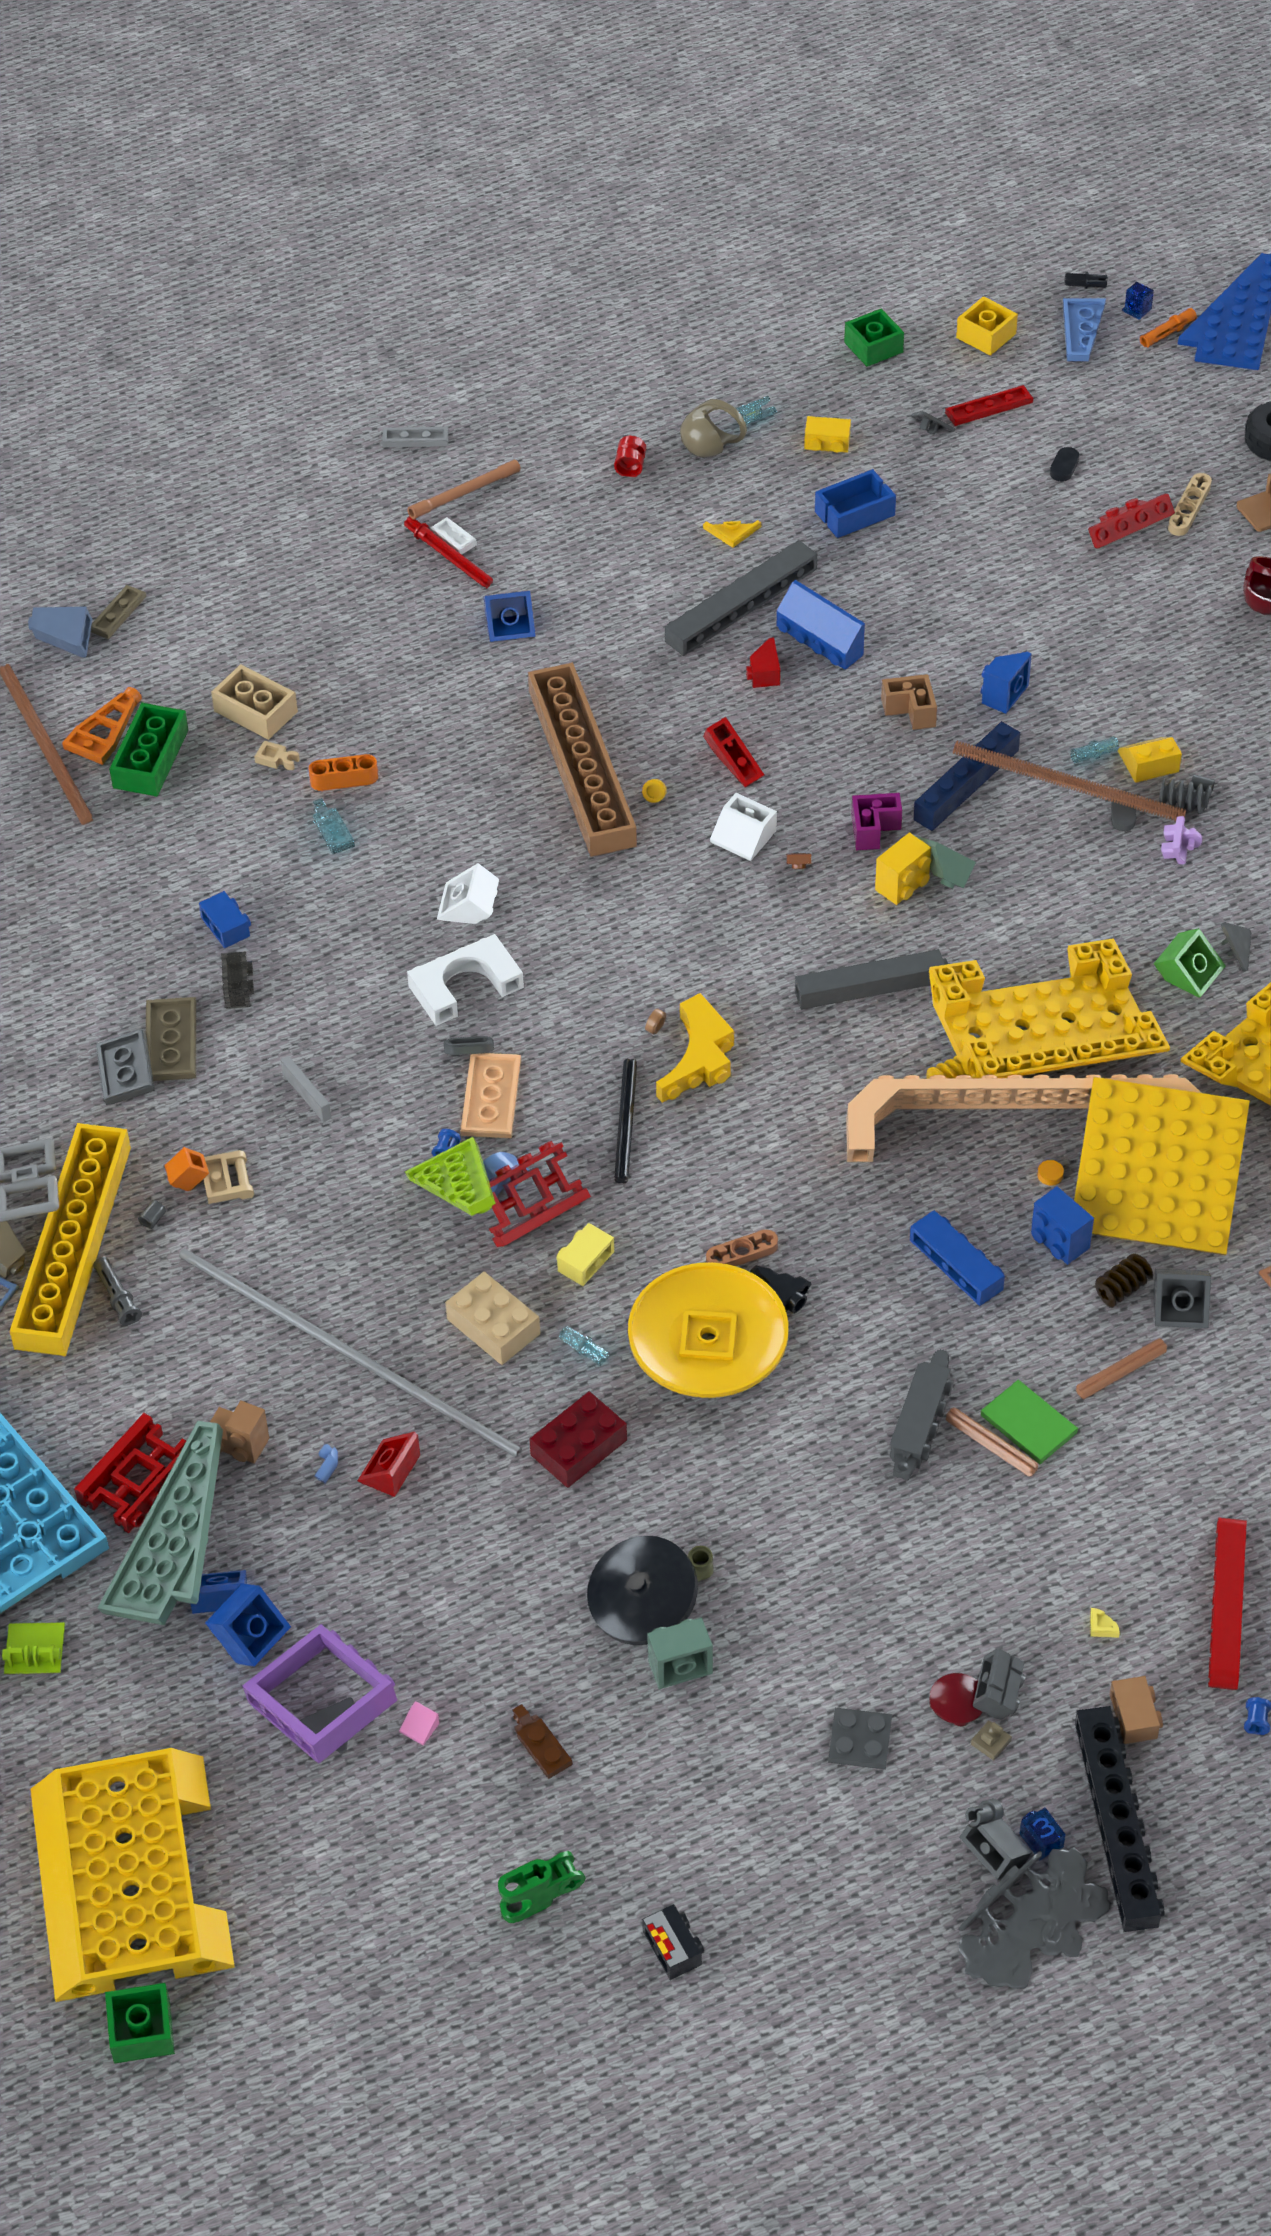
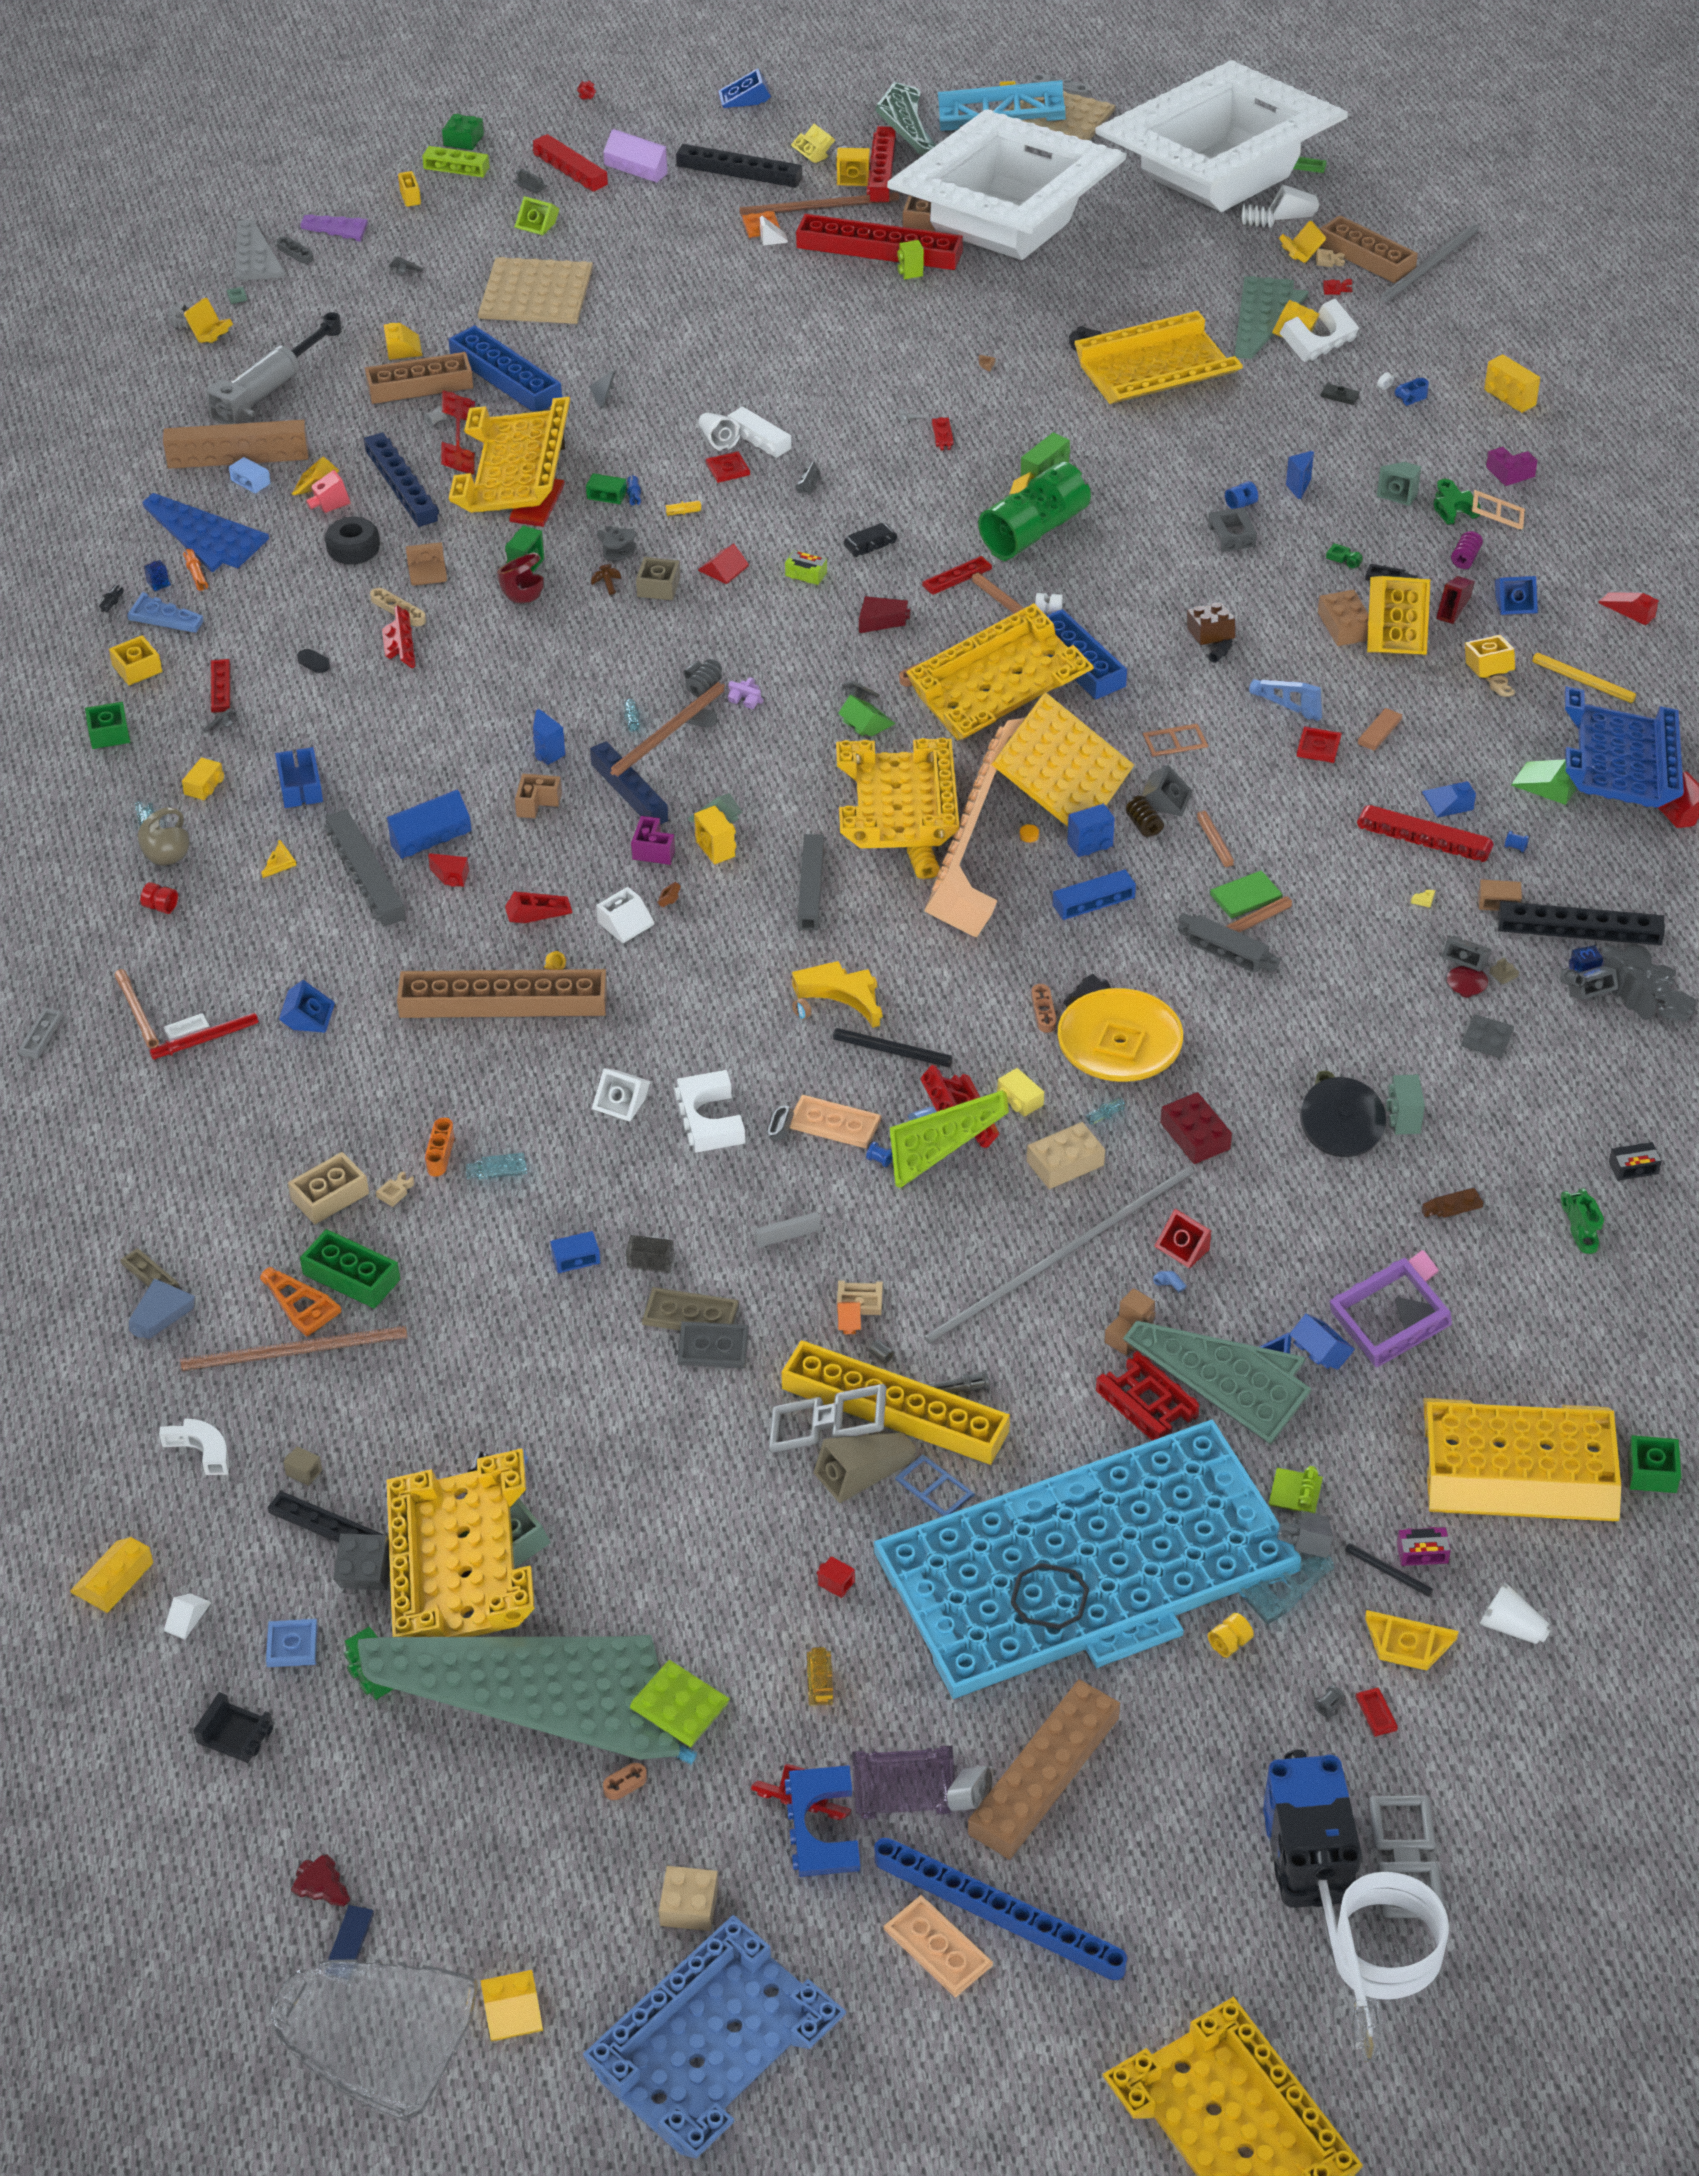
camera: 75 degrees left, 5 degrees down
yellow slope [1117,737,1182,783] -> none

